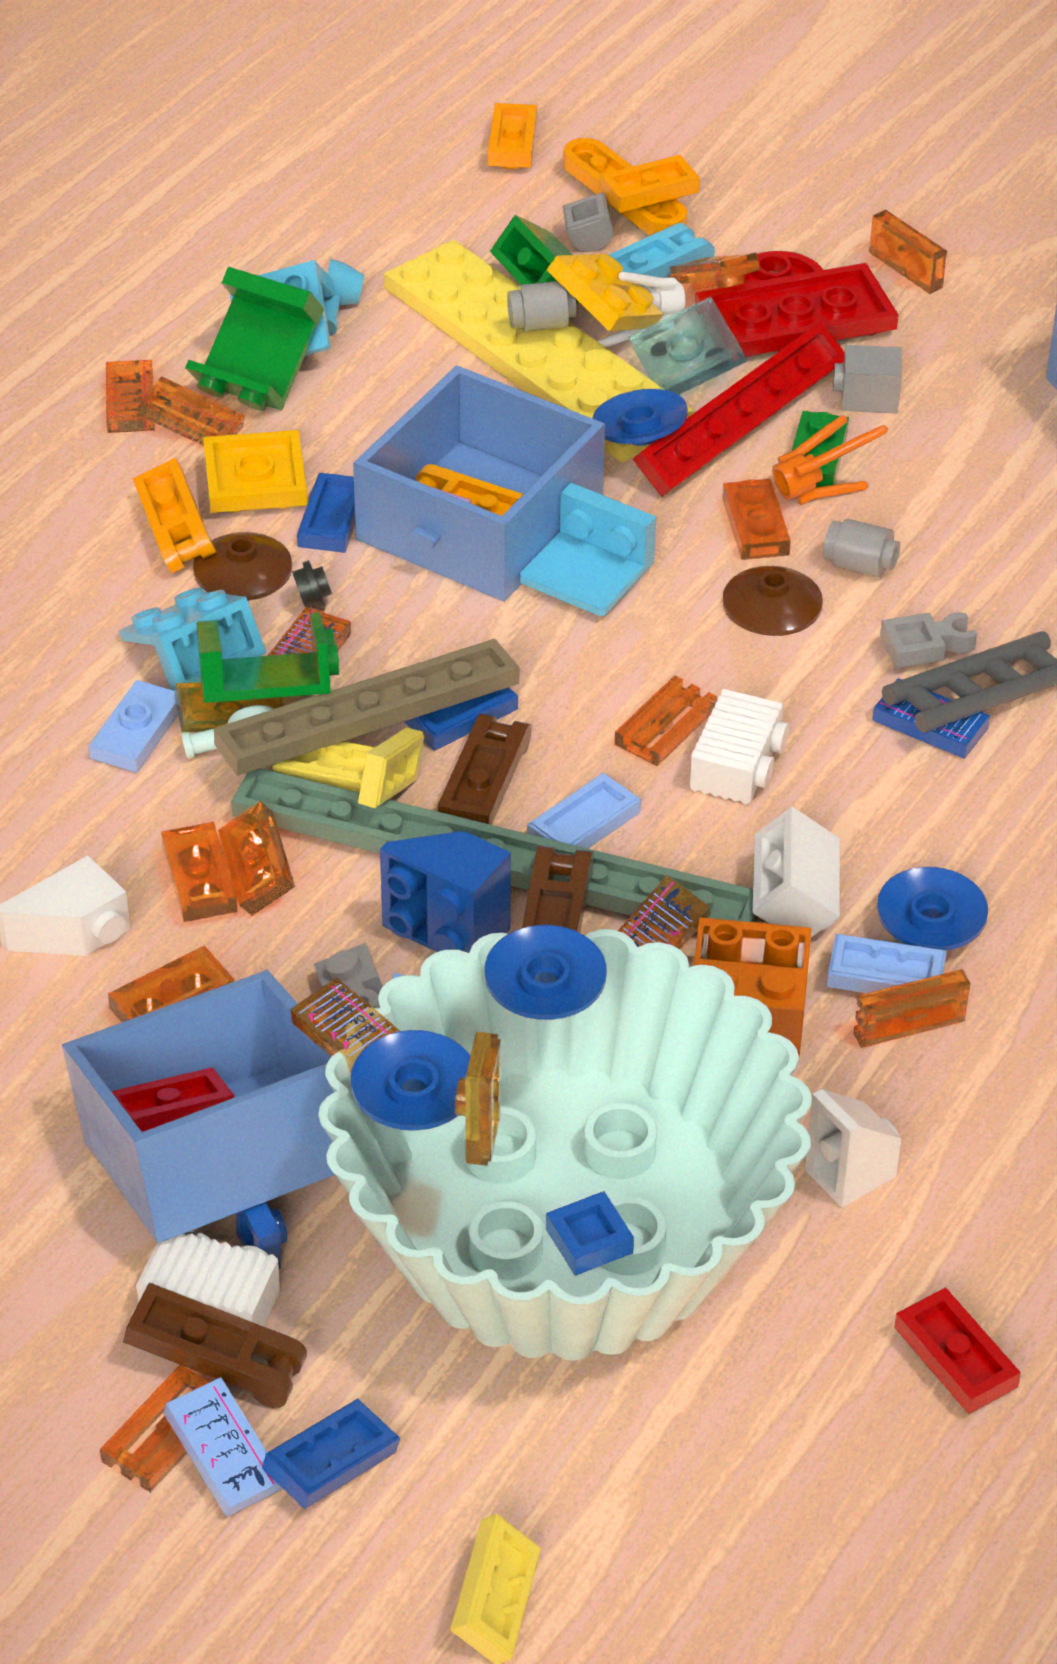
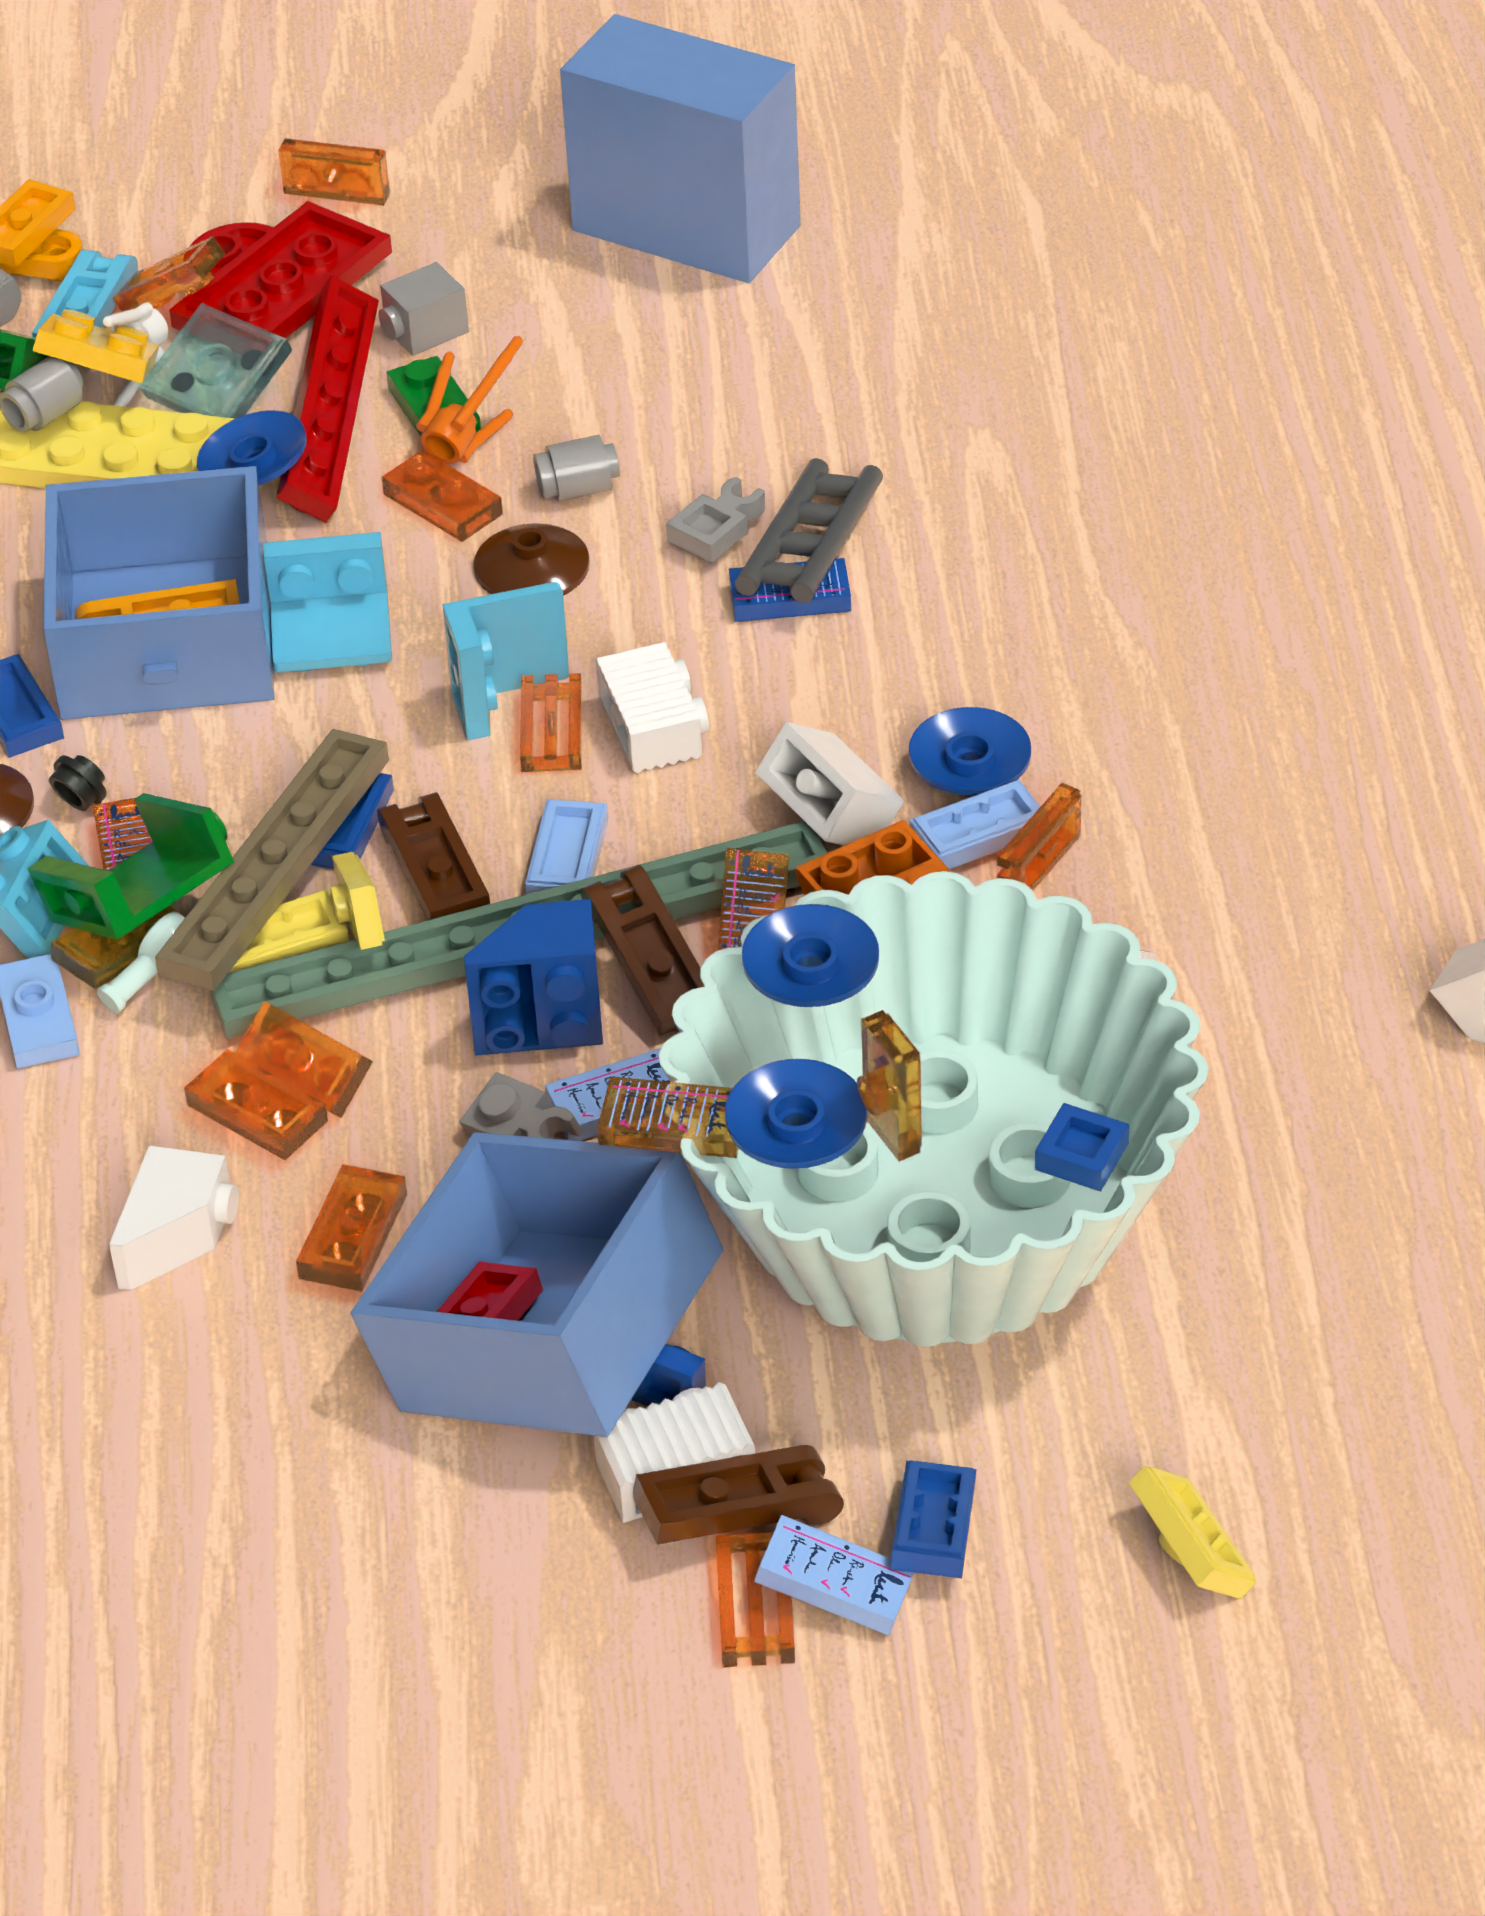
camera: 35 degrees left, 0 degrees up
red plate [894,1287,1021,1414] -> none
none -> medium azure bracket [442,582,569,740]

